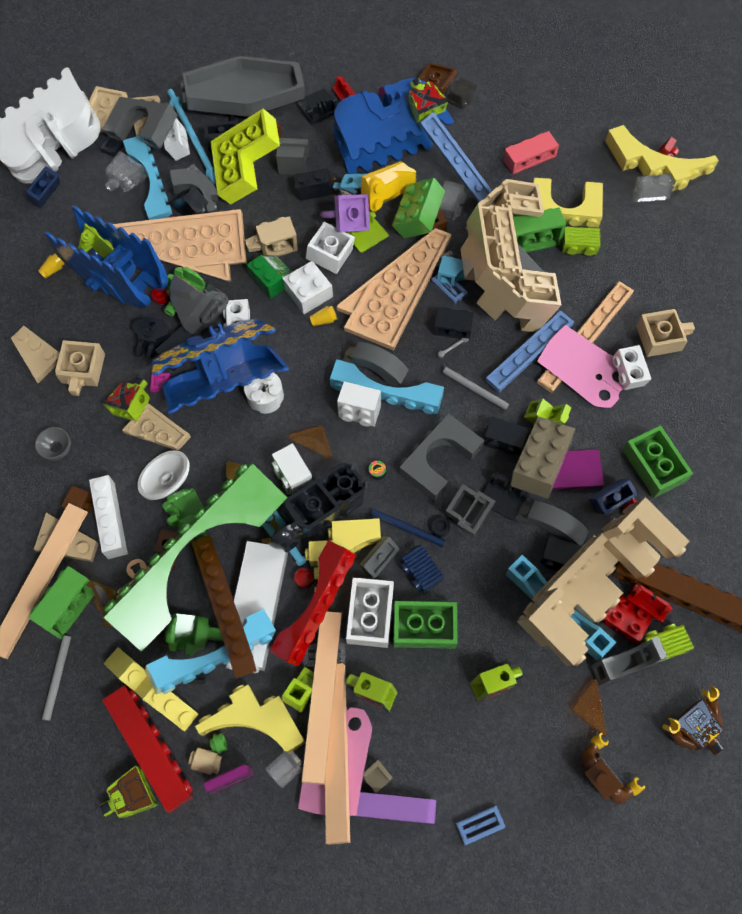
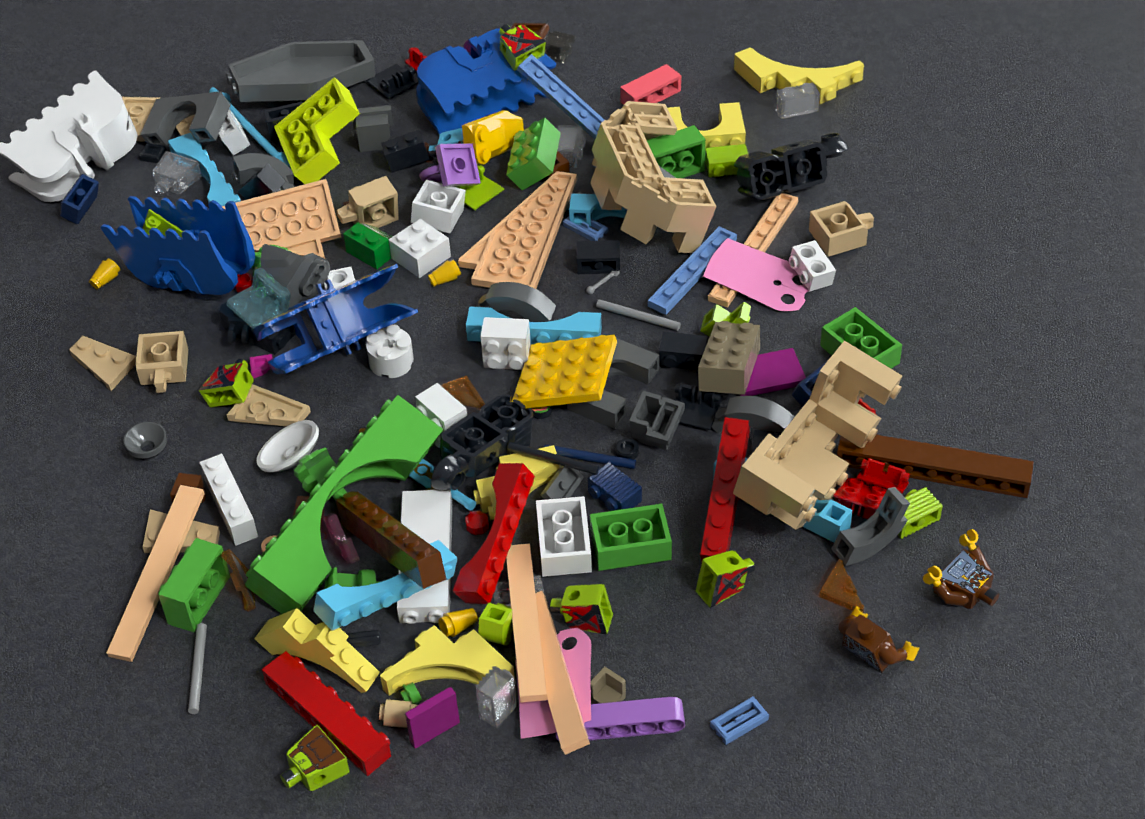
camera: 10 degrees left, 20 degrees down
red tile [658,137,679,157] -> none
none -> clear light blue bracket [227,267,291,329]
none -> clear pink tile [323,513,360,563]
none -> yellow cone [438,608,478,637]
none -> black bar [507,442,599,475]
none -> yellow plate [512,335,617,408]
none -> red brick [700,417,750,562]
none -> black brick [734,133,849,200]

